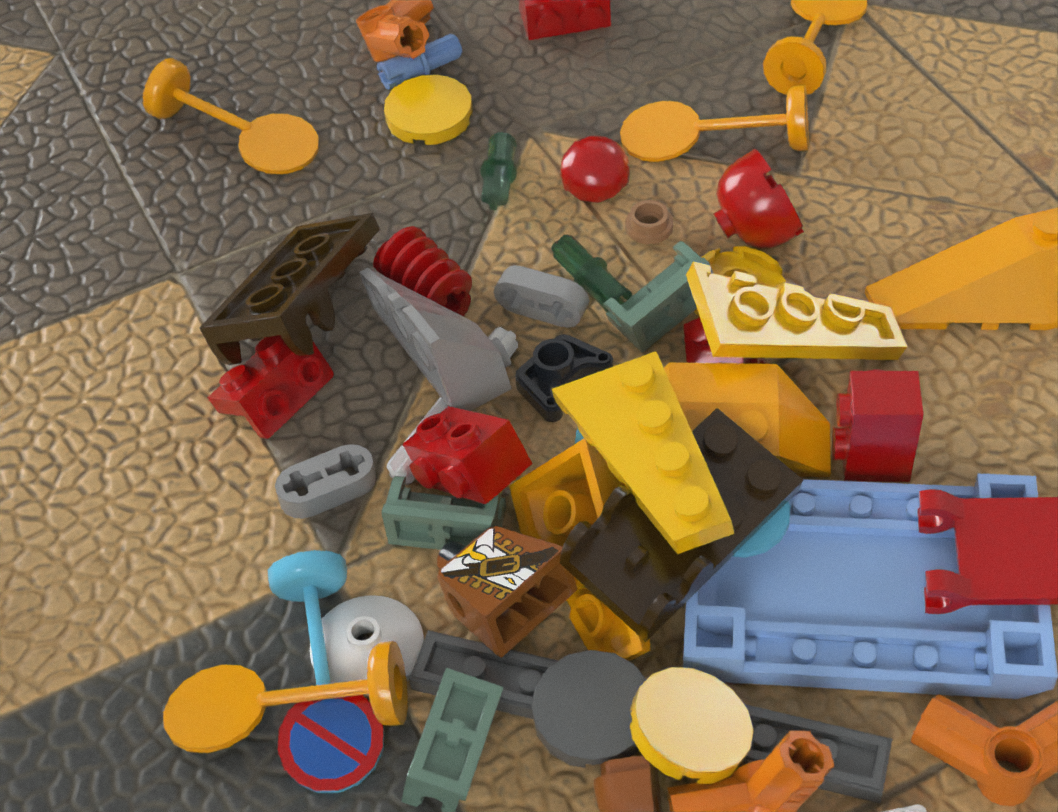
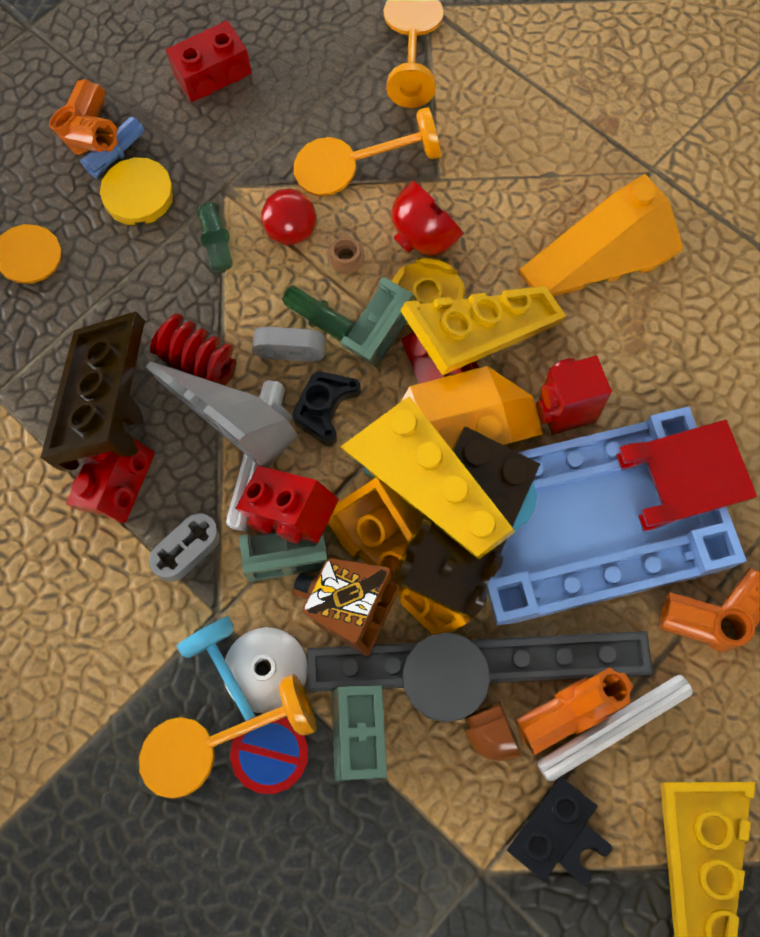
camera: 20 degrees left, 20 degrees up
yellow tile [630,667,754,784] -> none

